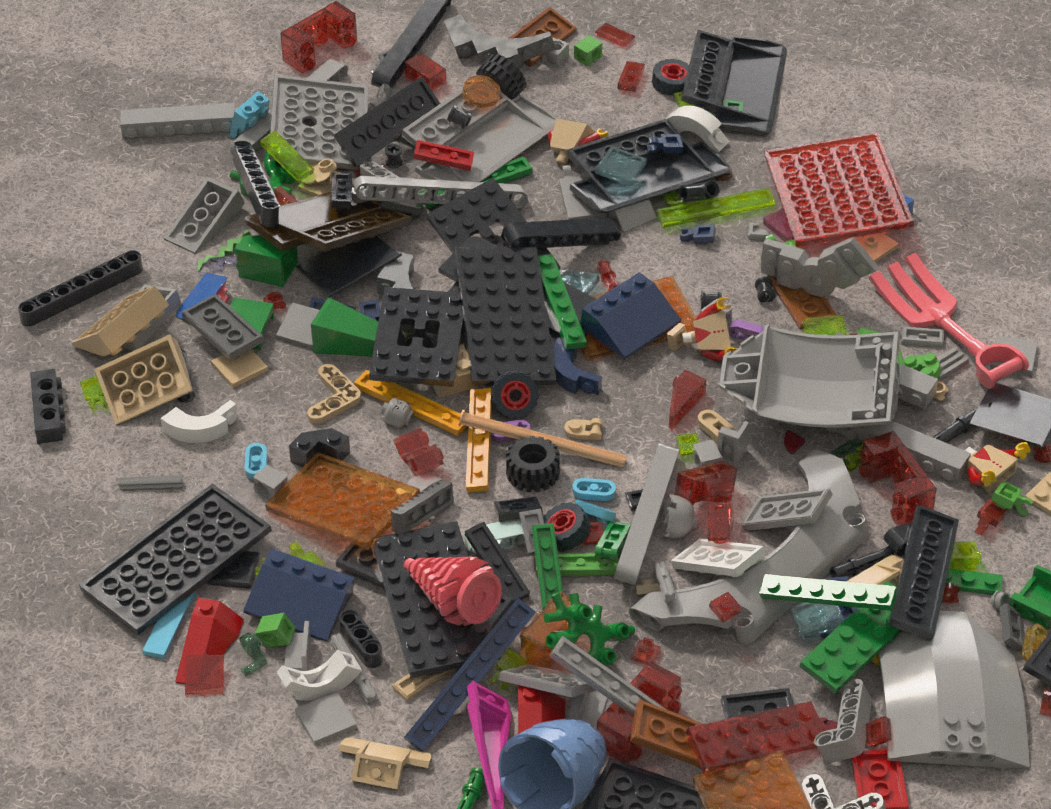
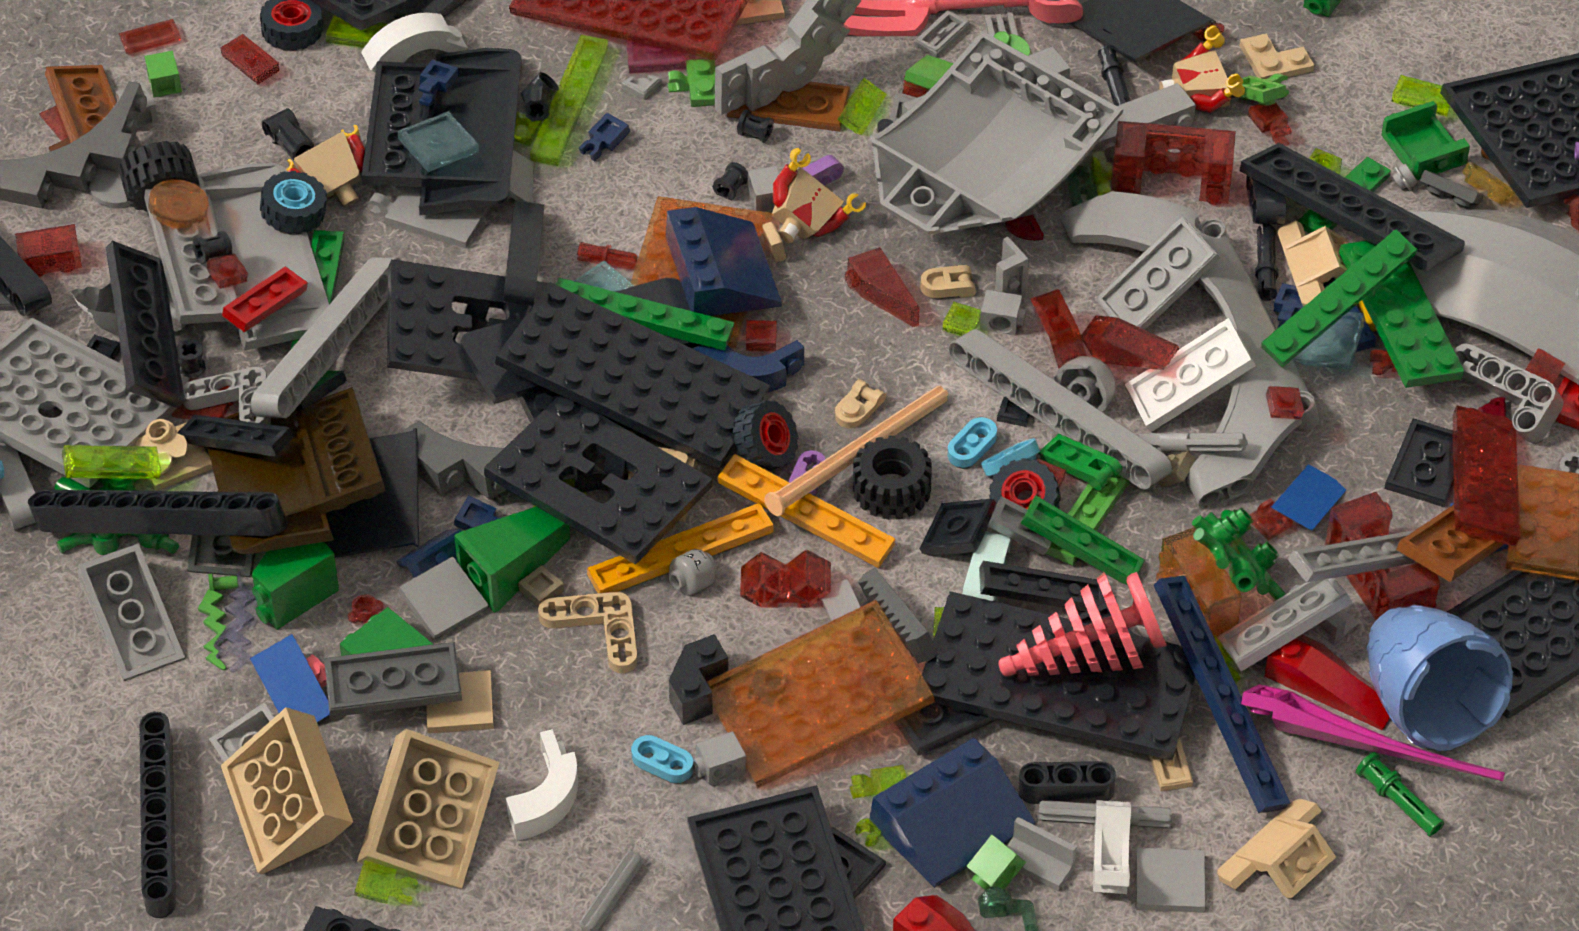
camera: 60 degrees left, 5 degrees up
none -> clear red plate [206,253,249,289]
none -> black wheel [260,171,327,234]
none -> black piece [261,108,314,160]
none -> dark tan plate [518,565,564,607]
none -> clear red plate [746,320,777,351]
none -> blue sticker [1271,464,1346,531]

